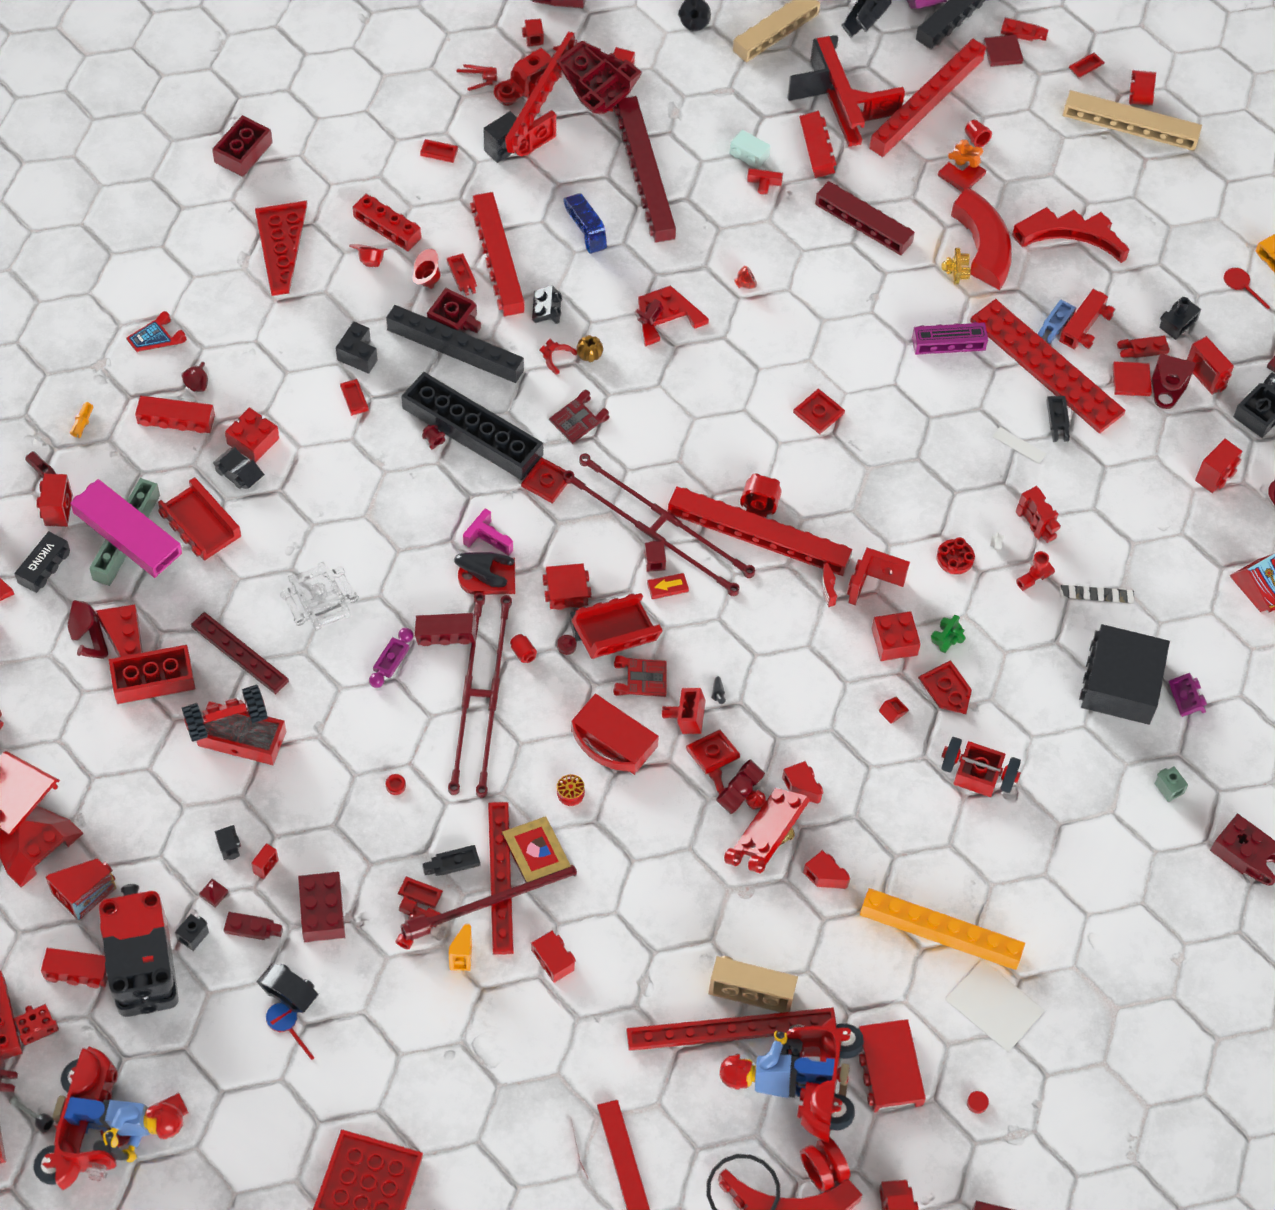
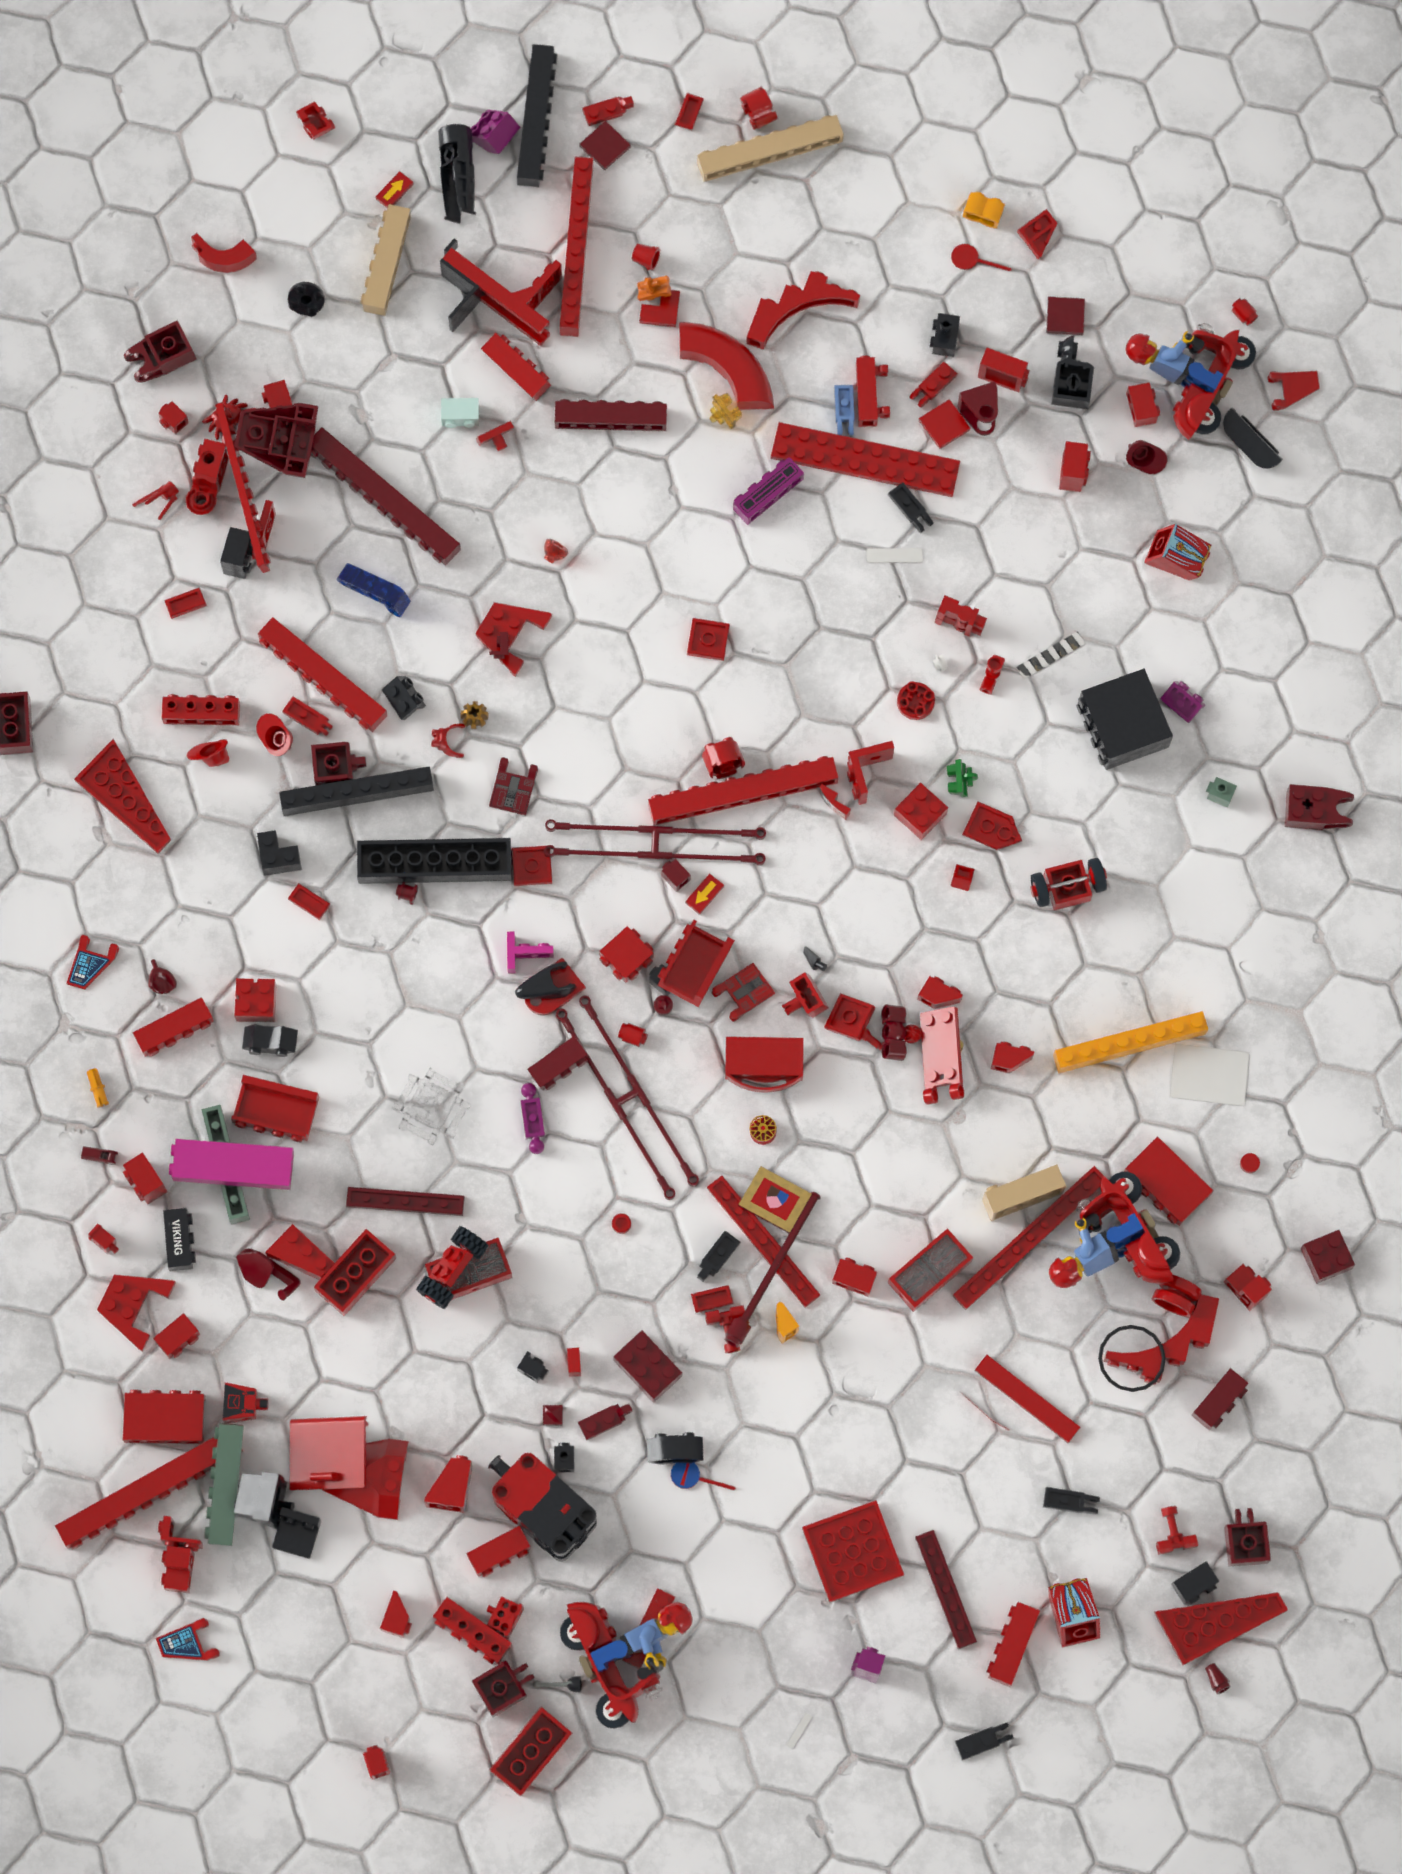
camera: 35 degrees left, 15 degrees up
none -> clear brick [888,1228,974,1312]

